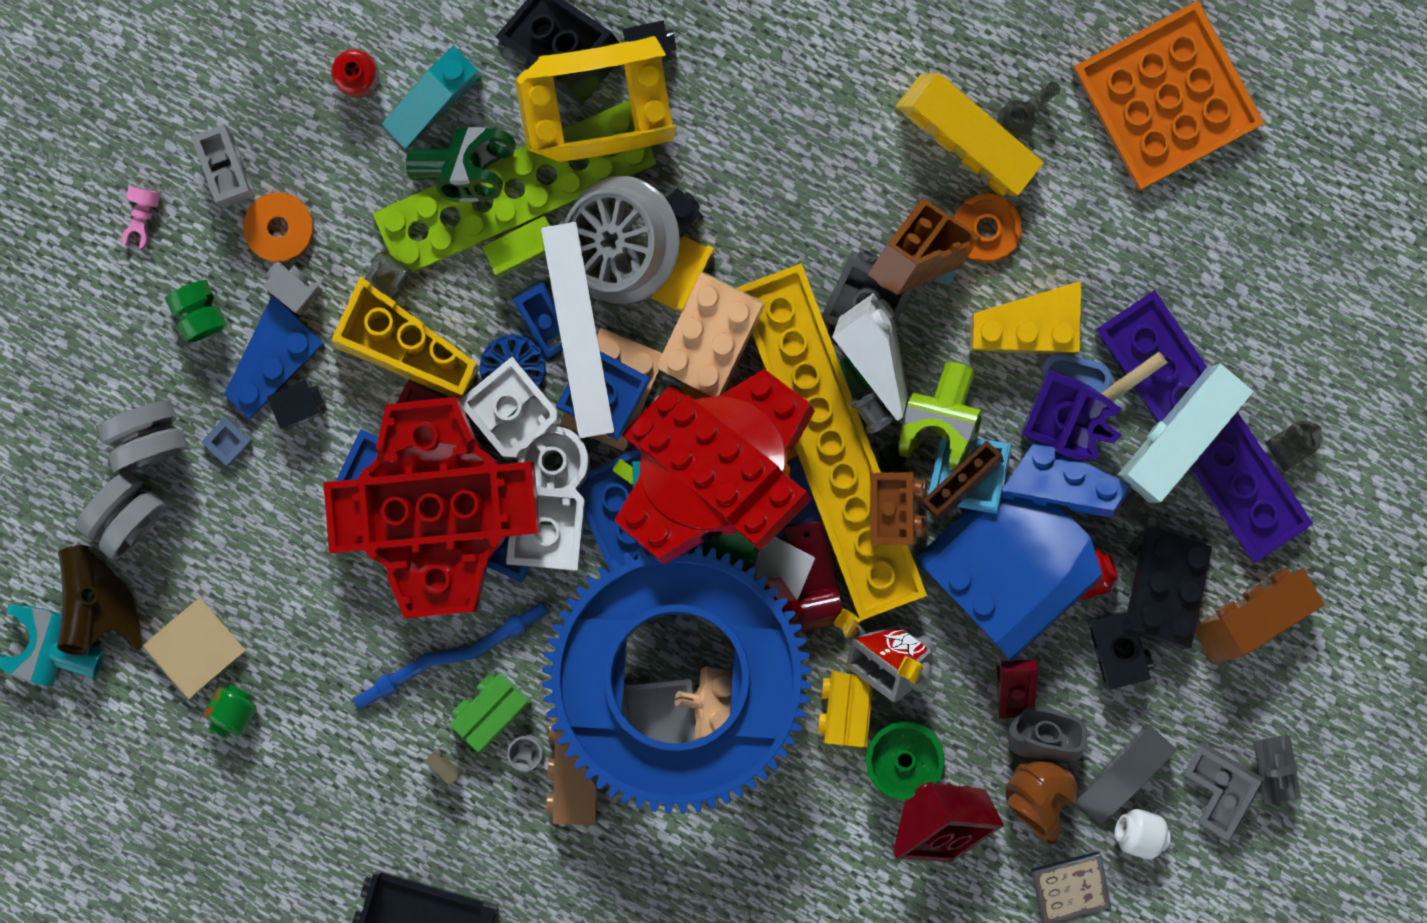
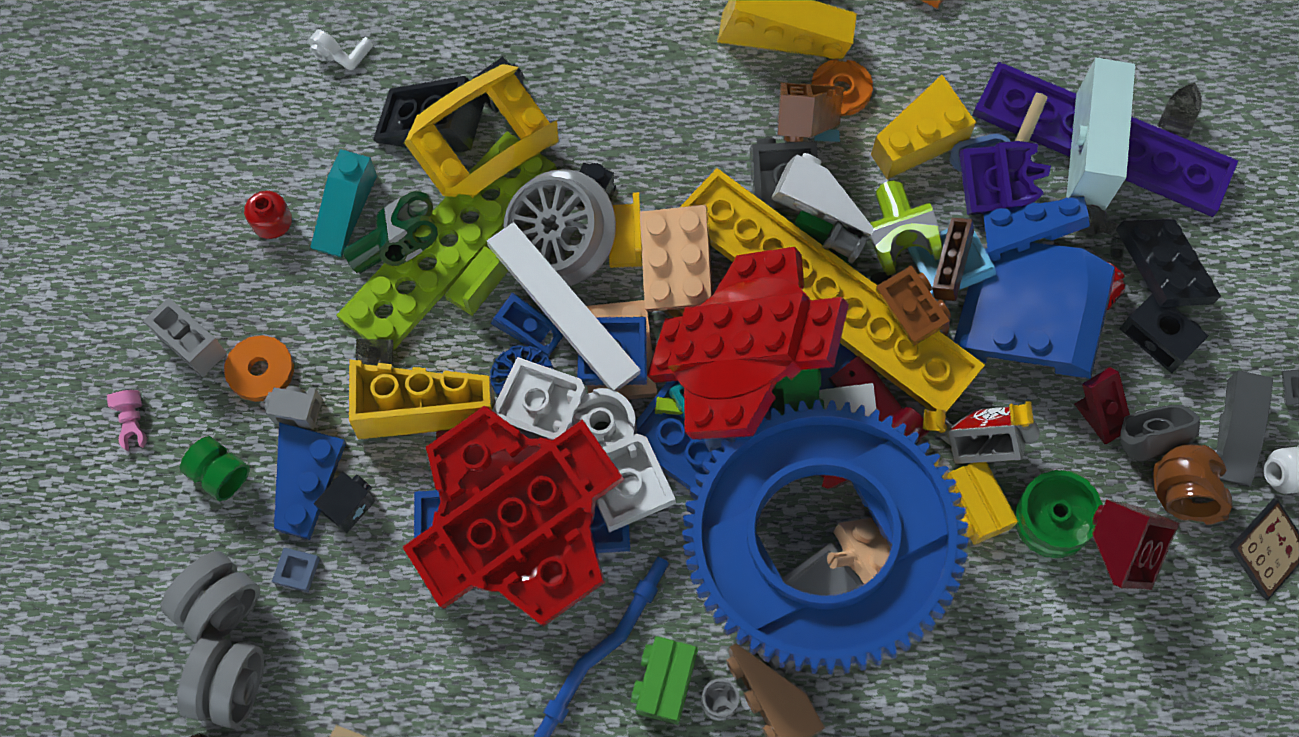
camera: 30 degrees left, 20 degrees down
dark orange wedge [1195,567,1325,664] -> none

